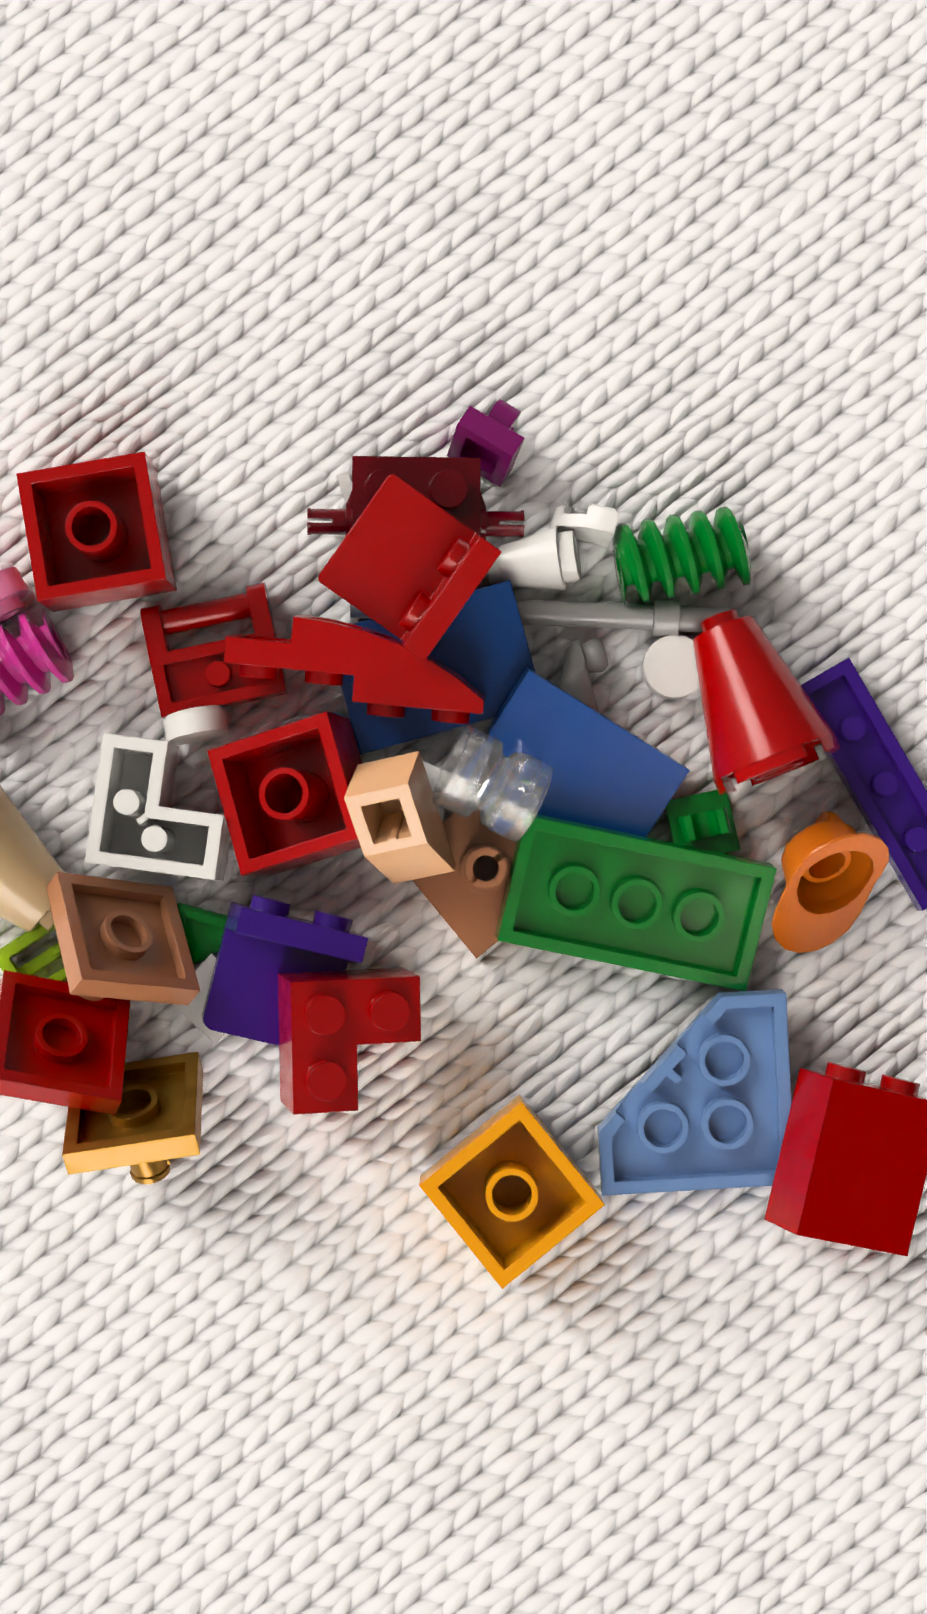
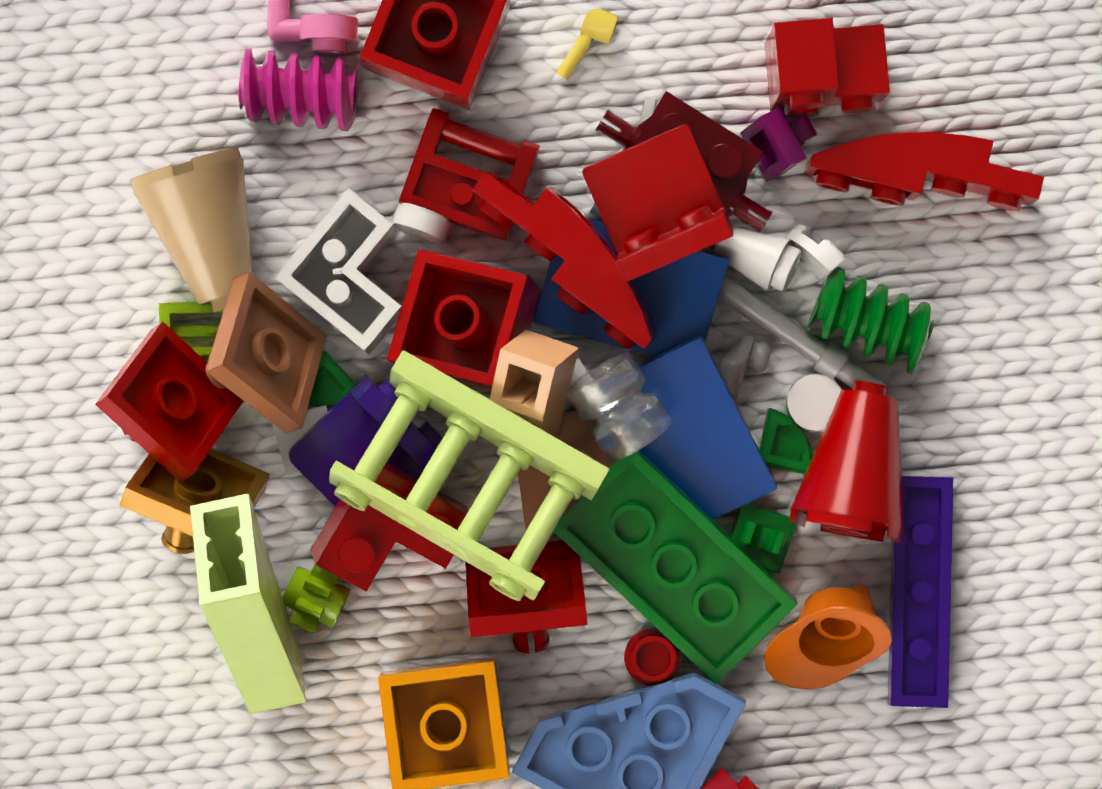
camera: 30 degrees right, 0 degrees up
none -> yellowish green slope [190,493,306,714]
none -> lime gear [283,564,351,634]
none -> yellowish green fence [329,350,609,601]
none -> red tile [465,540,588,654]
none -> light yellow hand [556,9,618,80]
none -> red plate [624,628,681,686]
none -> green tile [759,408,813,475]
none -> red brick [764,18,890,118]
none -> red slope [804,132,1044,211]

